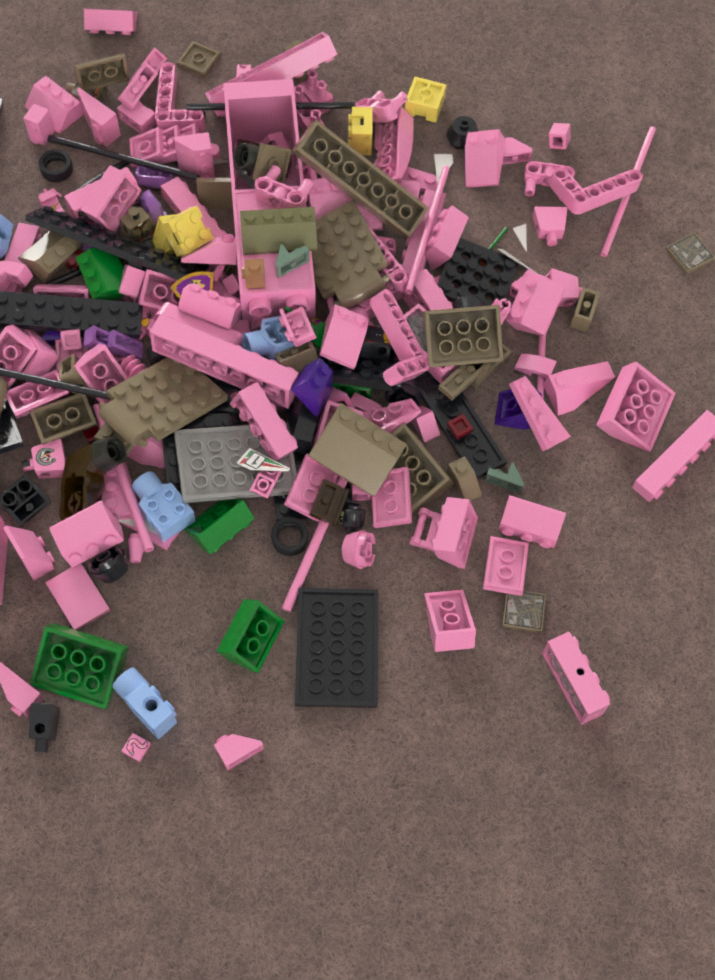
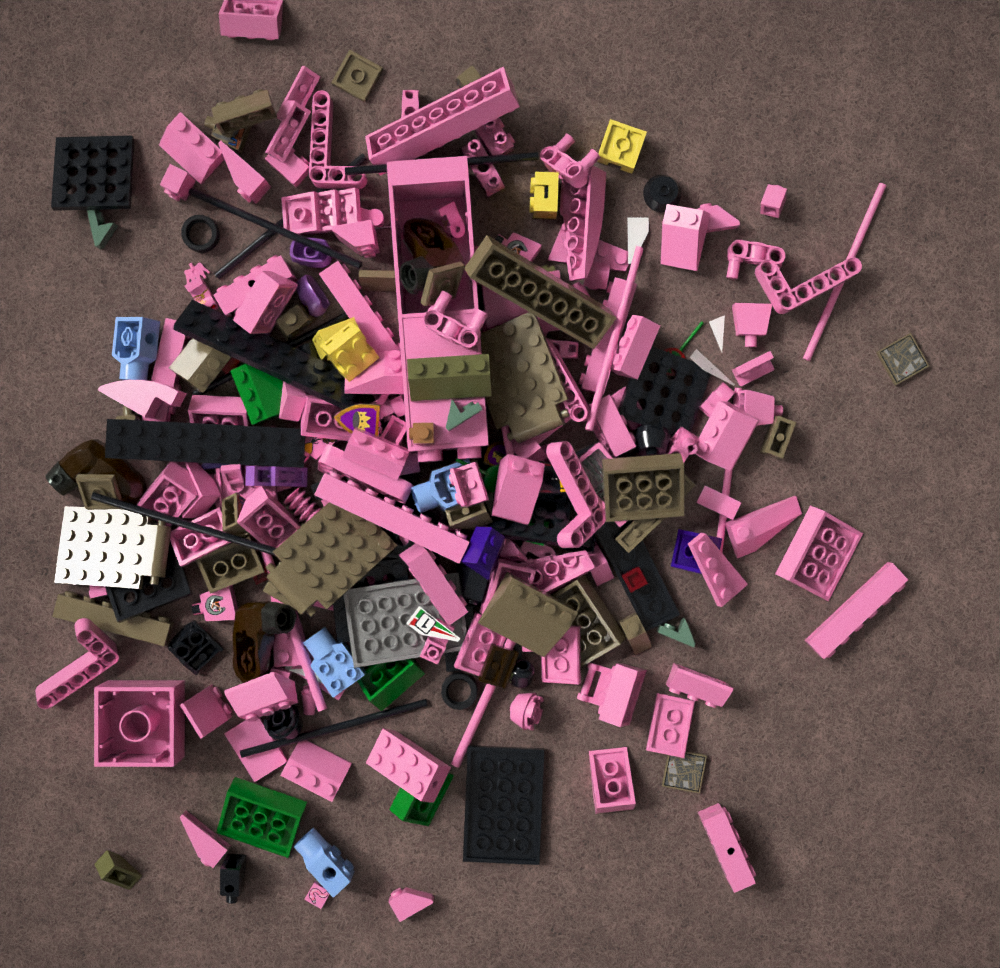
camera: 10 degrees right, 25 degrees up
none -> black piece [240,699,428,758]
none -> bright pink slope [280,740,352,802]
none -> bright pink brick [366,729,451,803]
none -> bright pink bracket [732,351,774,386]

